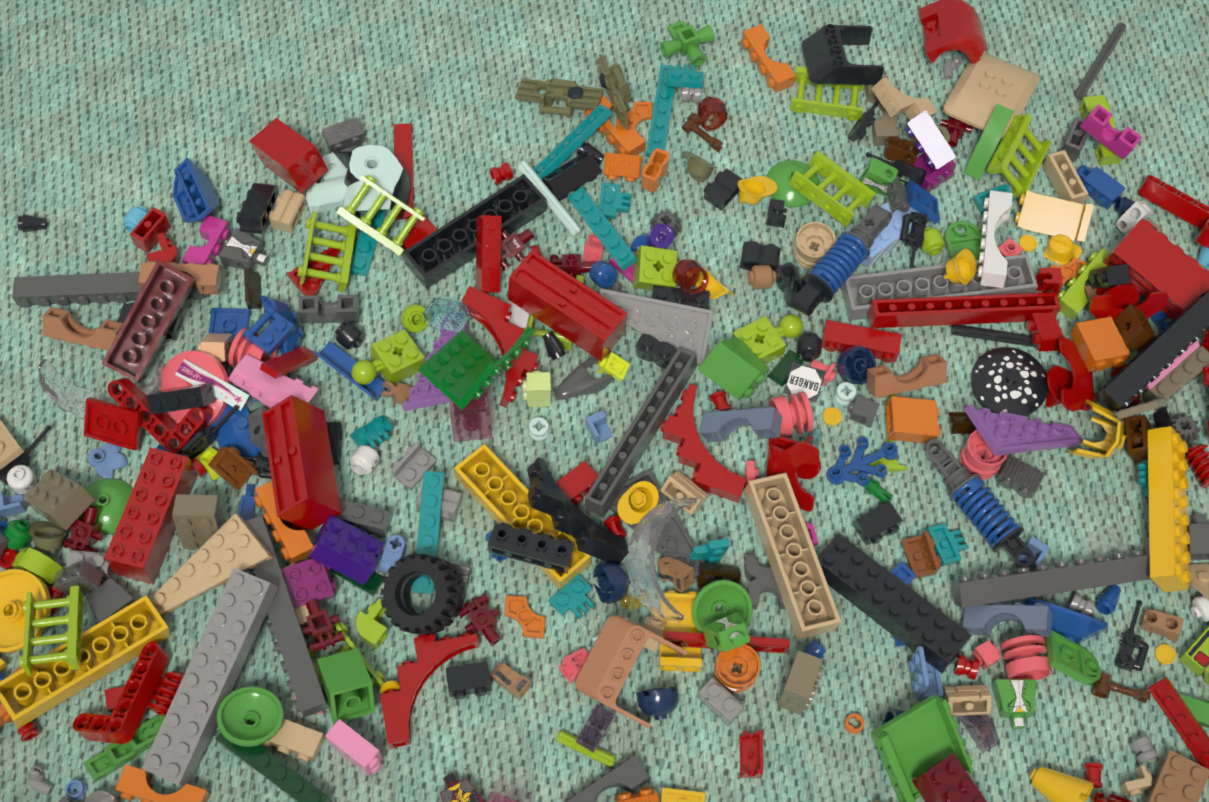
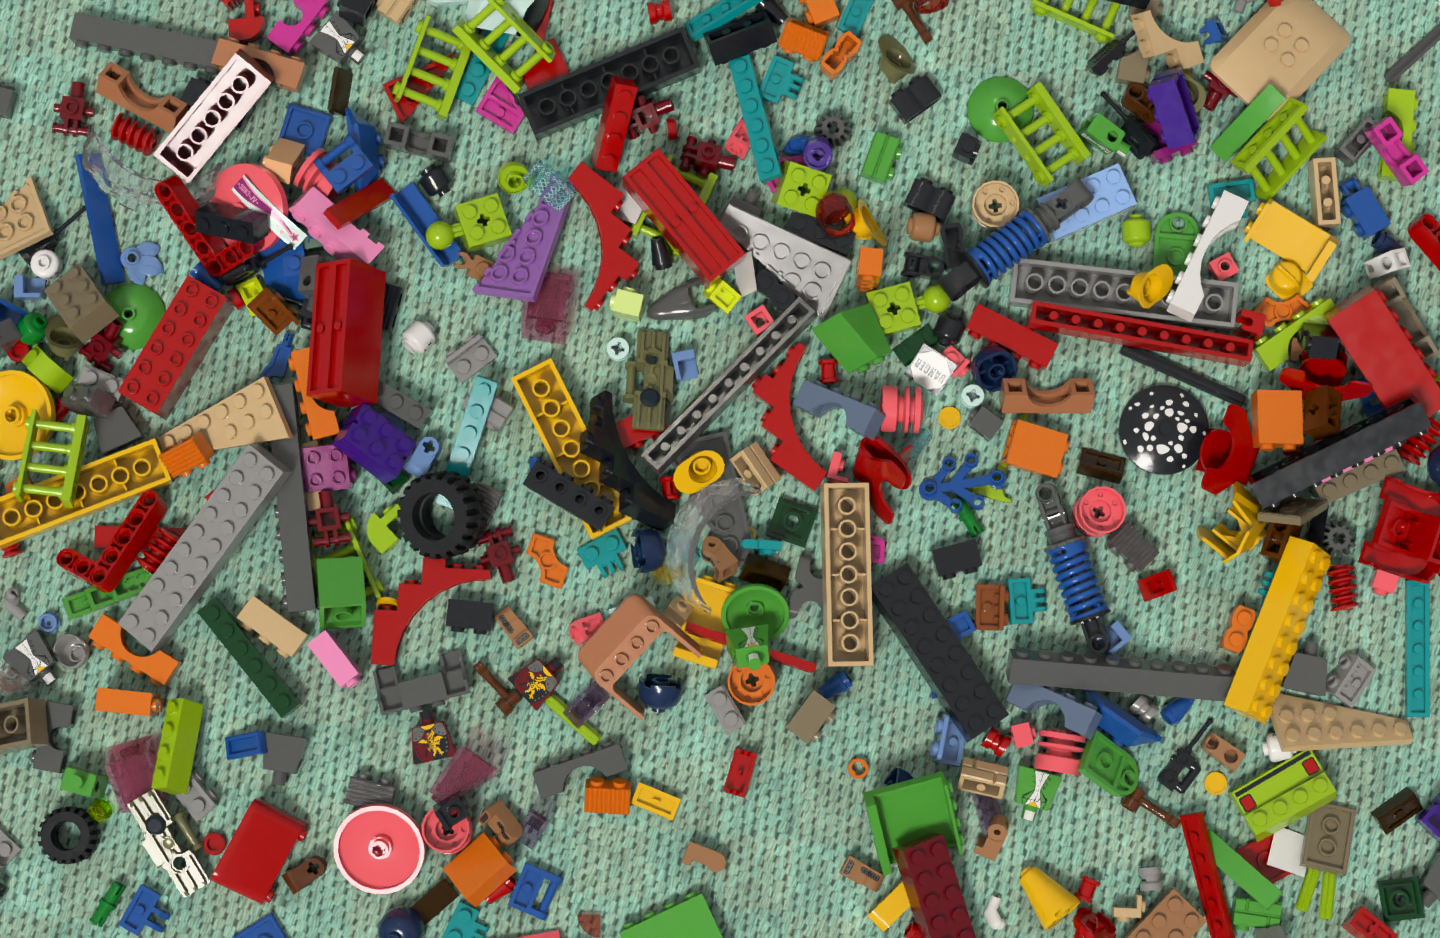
camera: 20 degrees right, 20 degrees up
red tile [84,397,142,451] -> none
dark tan brick [172,494,226,550] -> none
bright green dish [217,686,283,747] -> none
teal hinge [349,415,393,449] -> none
green bracket [418,326,535,410] -> none
light aqua axle [518,160,581,236] -> none
blue head [589,261,617,288] -> none
yellow piece [737,176,777,205] -> none
dark grey hinge [887,176,910,213] -> none
black piece [900,212,928,269] -> none
blue tile [906,180,940,224] -> none
medium lavender wing [964,405,1083,456] -> none
yellow piece [1018,235,1037,252] -> none
red brick [1026,312,1063,352] -> none
none -> dark red piece [52,81,95,138]
none -> blue tile [75,153,125,285]
none -> red piece [111,112,162,156]
none -> orange brick [159,431,215,478]
none -> dark grey bracket [372,649,471,716]
none -> reddish brown brick [473,661,522,716]
none -> dark pink wing [475,77,525,135]
none -> torso [507,657,564,711]
none -> olive piece [623,329,675,431]
none -> white sticker [734,251,757,297]
none -> coral plate [744,305,774,337]
none -> dark green piece [766,497,818,548]
none -> orange arch [854,247,883,293]
none -> bright green brick [860,131,903,185]
none -> black piece [900,252,944,280]
none -> medium nougat leg [974,814,1010,861]
none -> red bracket [1137,569,1177,602]
none -> blue tile [1199,19,1229,45]
none -> orange brick [1219,605,1256,654]

